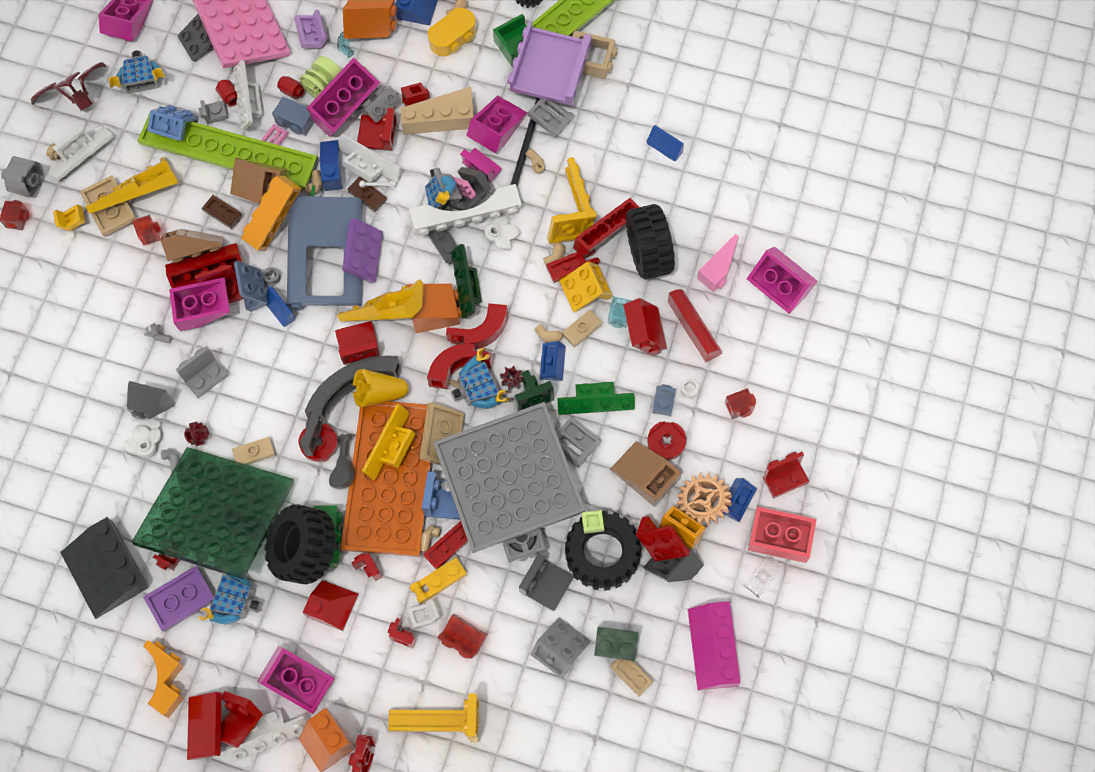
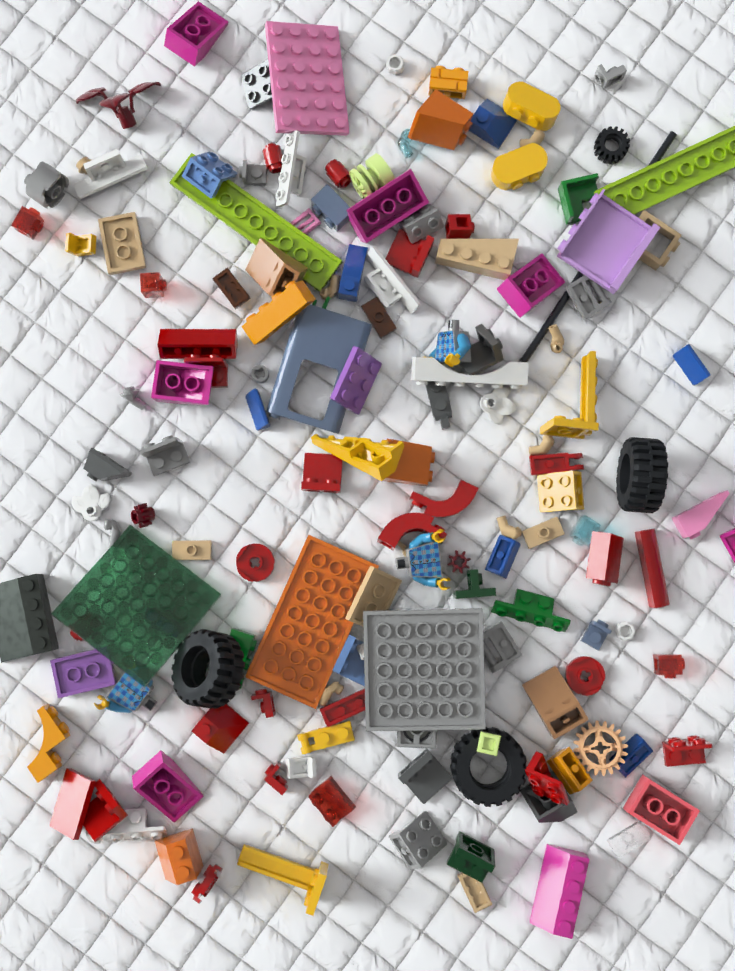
camera: 15 degrees right, 15 degrees up
yellow wedge [85,157,179,214] -> none
torso [108,50,165,94] -> none
medium nougat slope [160,229,224,262] -> none
sand blue bracket [234,261,268,312] -> none
lavender bracket [294,10,327,48] -> none
dark grey arch [300,355,401,456] -> none
dark grey piece [329,433,354,489] -> none
yellow cone [353,369,409,408] -> none
white hinge [359,180,396,188] -> none
yellow bracket [362,404,415,480] -> none
dark green bracket [451,244,482,319] -> none
bright pink tile [453,176,476,199] -> none
dark pink bracket [460,148,502,182] -> none
red brick [573,198,639,255] -> none

